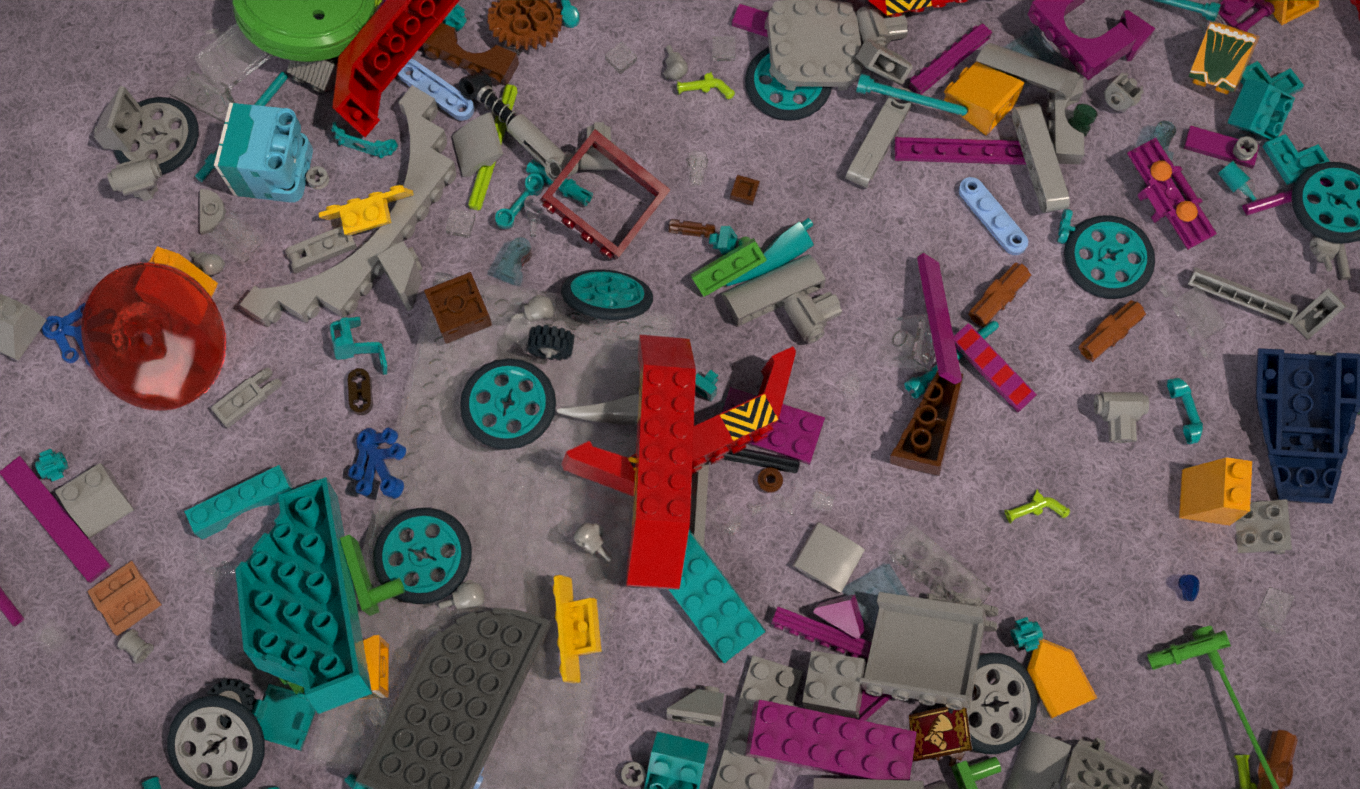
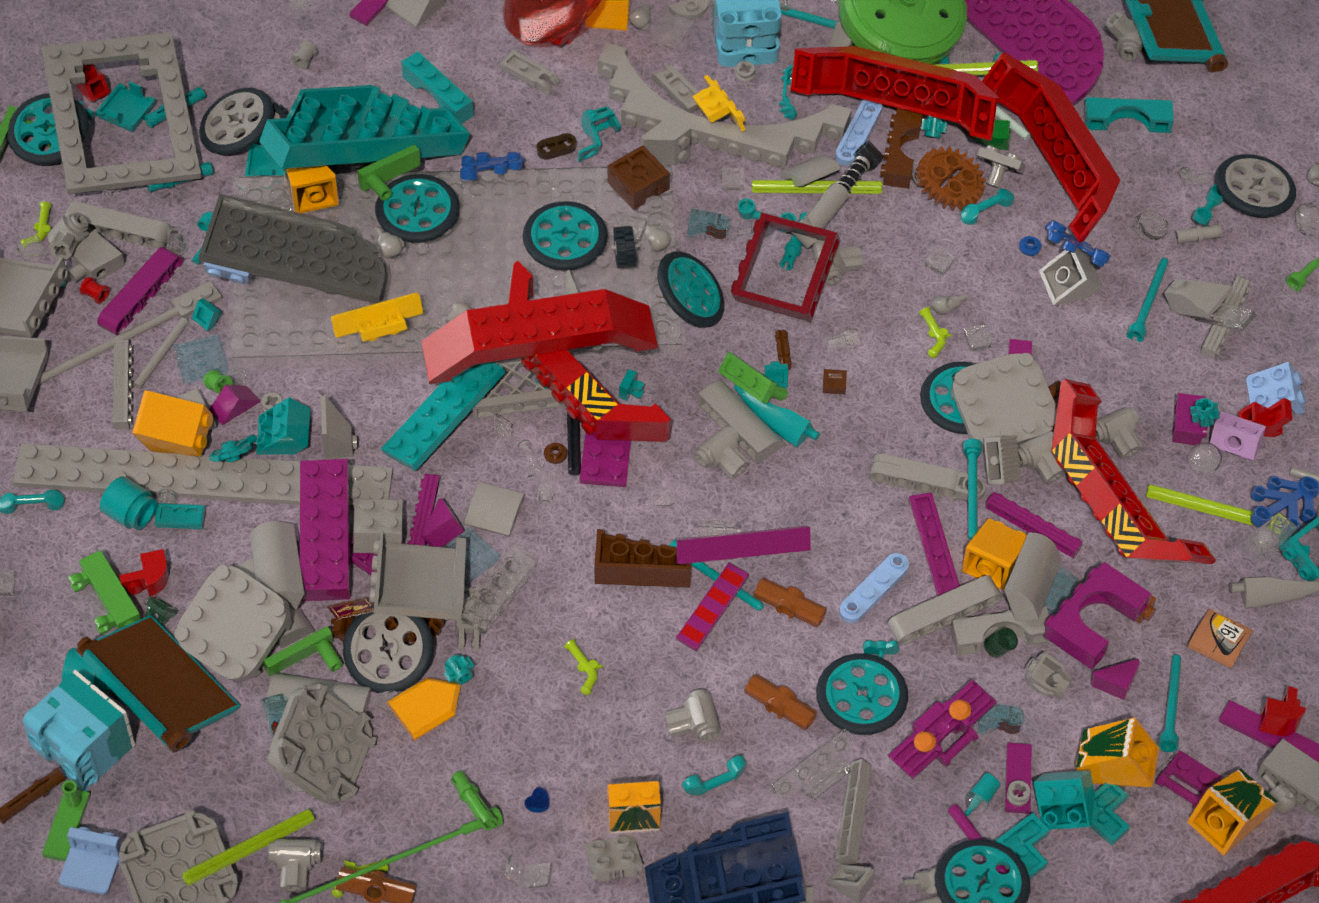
camera: 75 degrees right, 15 degrees down
nougat slope [87,561,162,636] -> none

